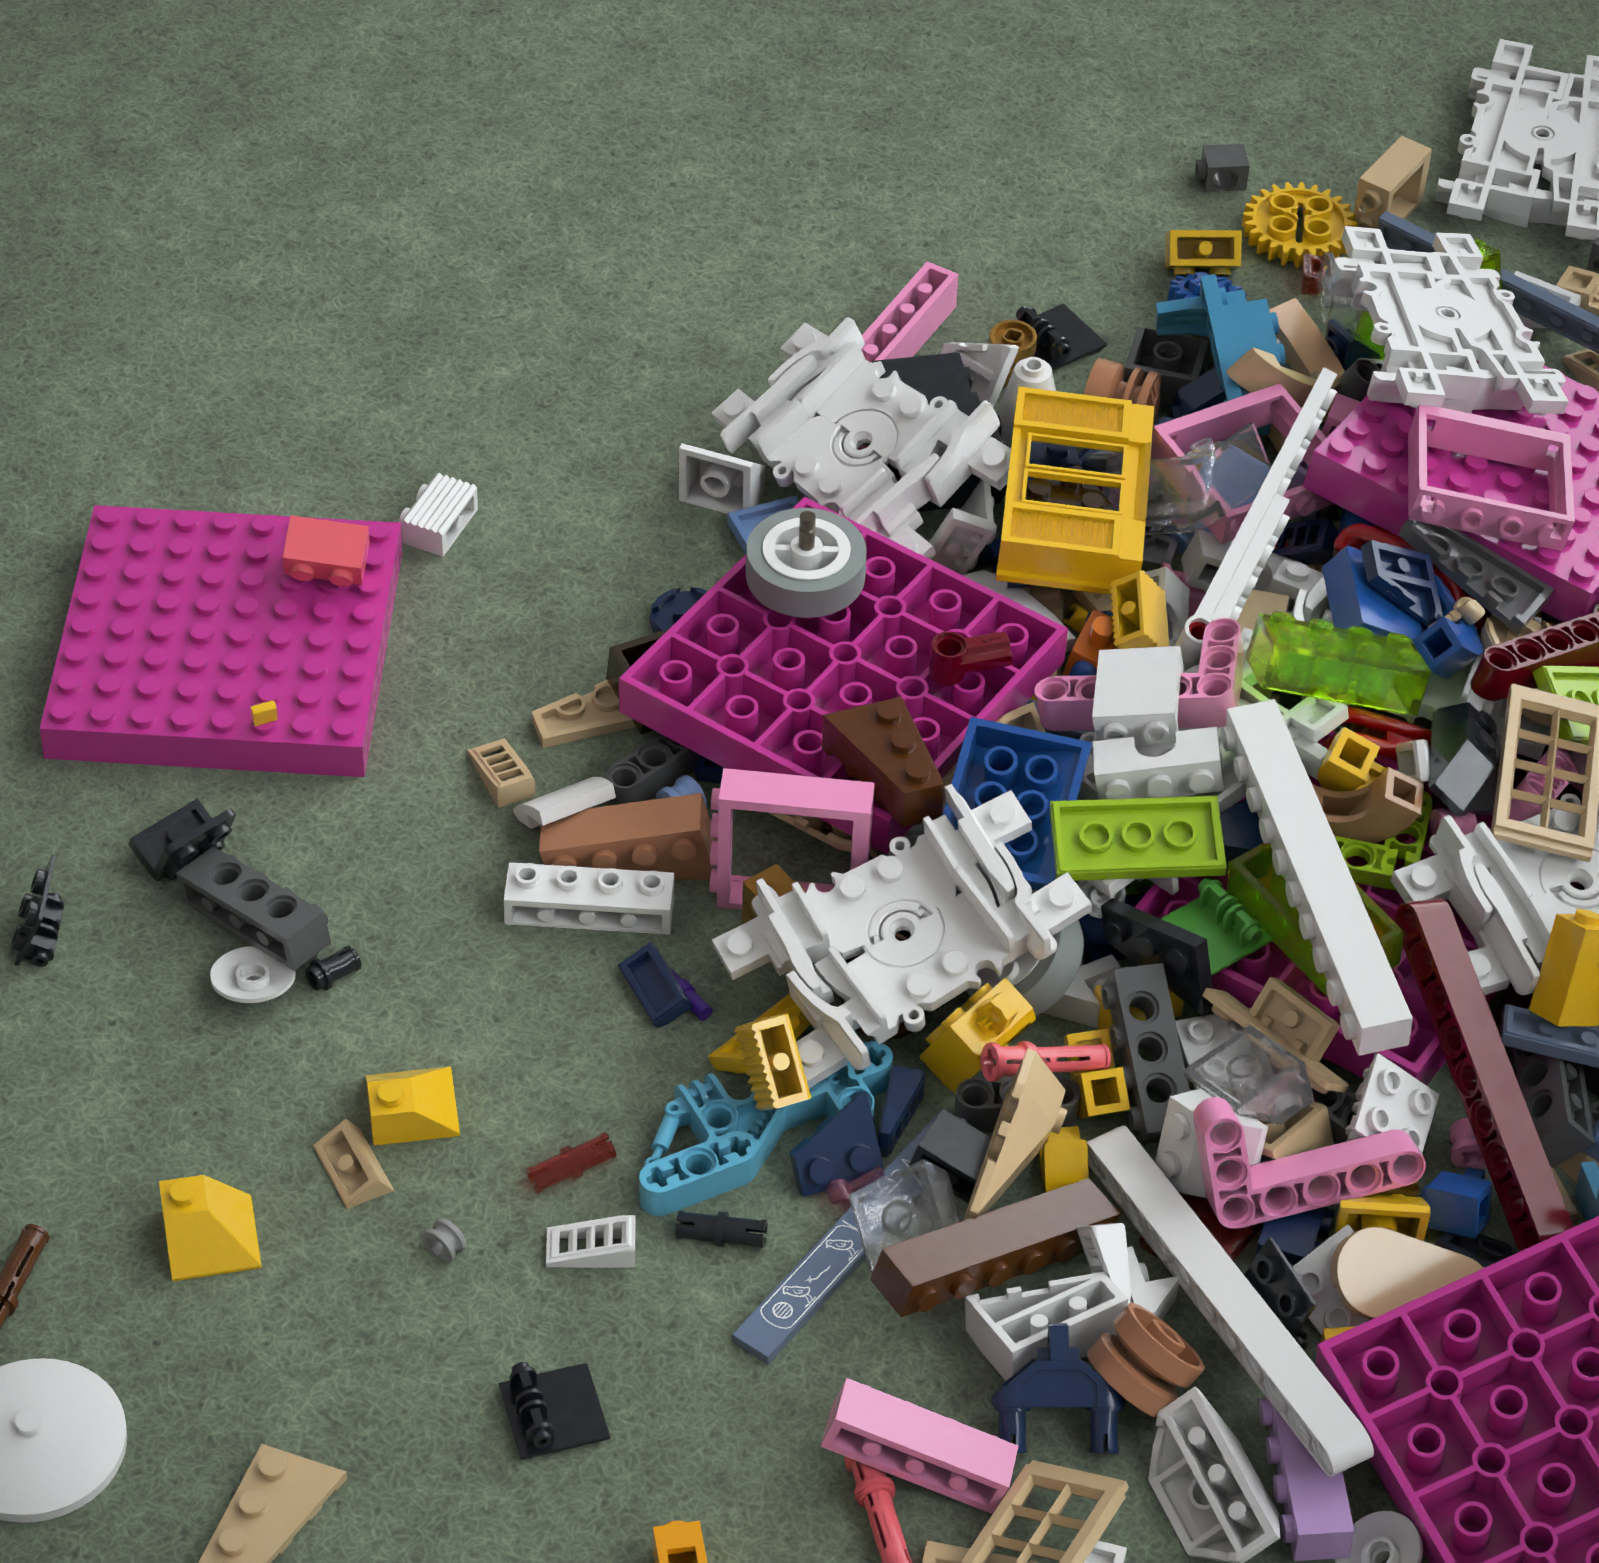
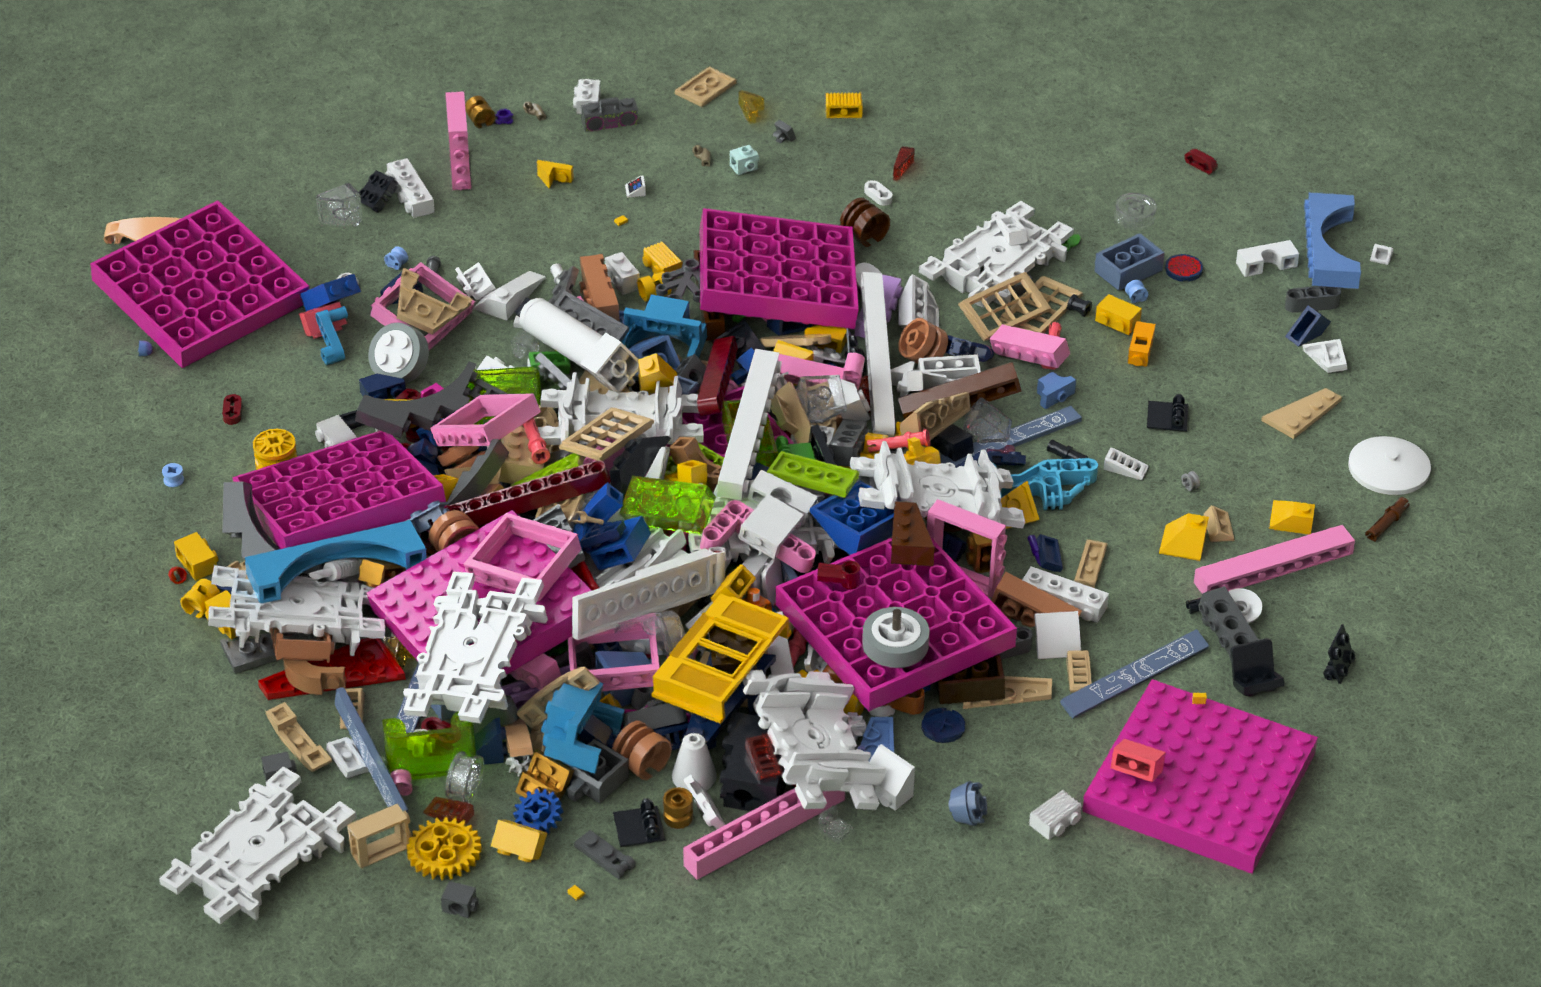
camera: 155 degrees left, 5 degrees down
clear red pin [526,1132,617,1194] -> none
yellow brick [734,1013,811,1110] -> none
none -> yellow piece [567,885,585,900]
none -> dark grey plate [574,830,636,879]
none -> clear red slope [745,733,781,780]
none -> sand blue cone [949,781,987,826]
none -> medium blue brick [1037,372,1076,409]
none -> sand blue tile [1060,629,1209,719]
none -> tan tile [1074,539,1107,588]
none -> bright pink brick [1194,525,1355,593]

